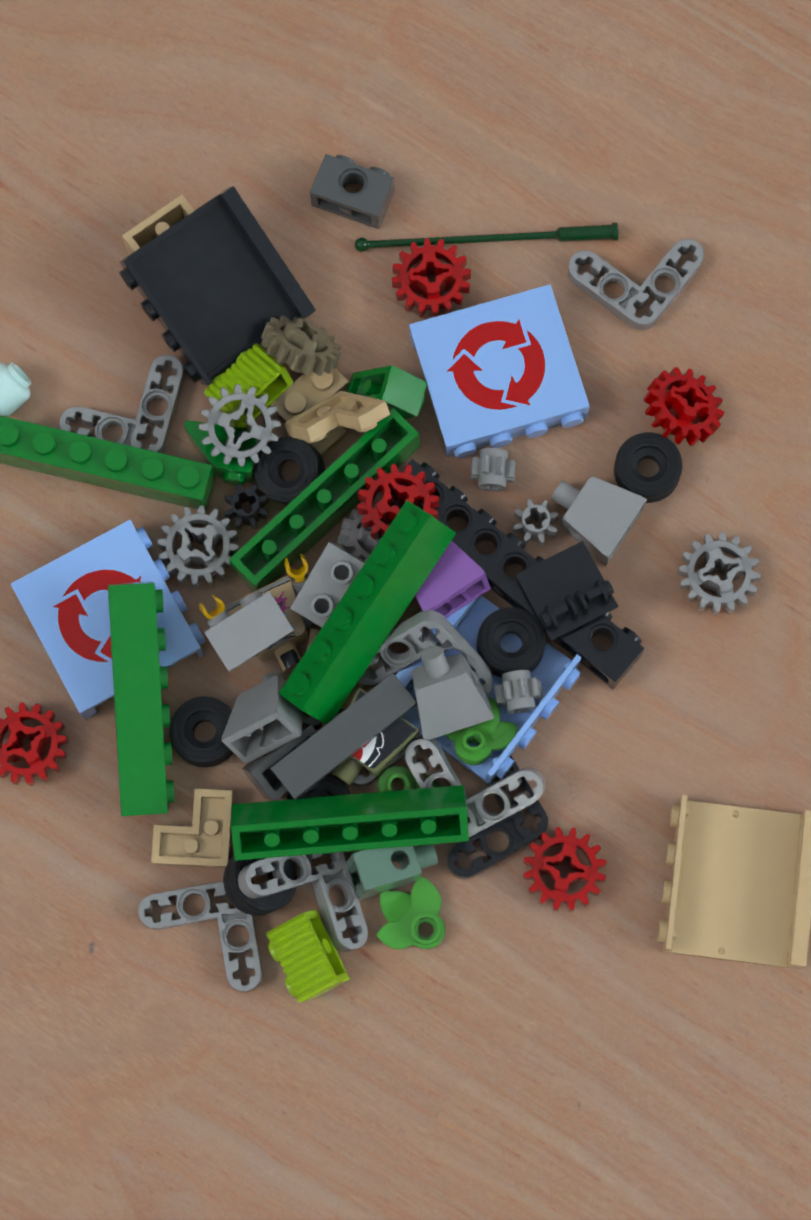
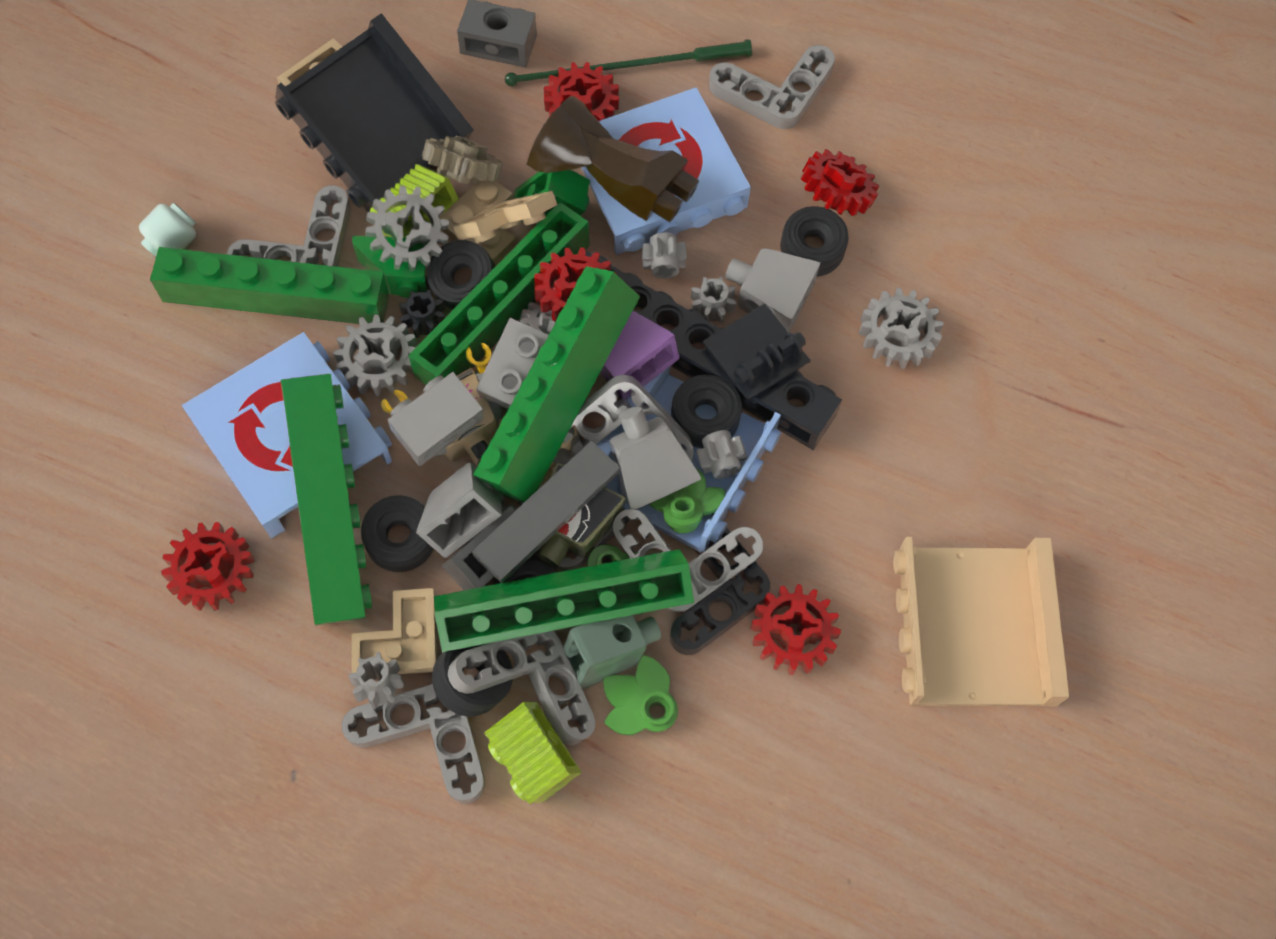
camera: 15 degrees left, 10 degrees down
none -> light grey gear [348,652,405,709]
none -> dark brown hips [526,96,700,223]

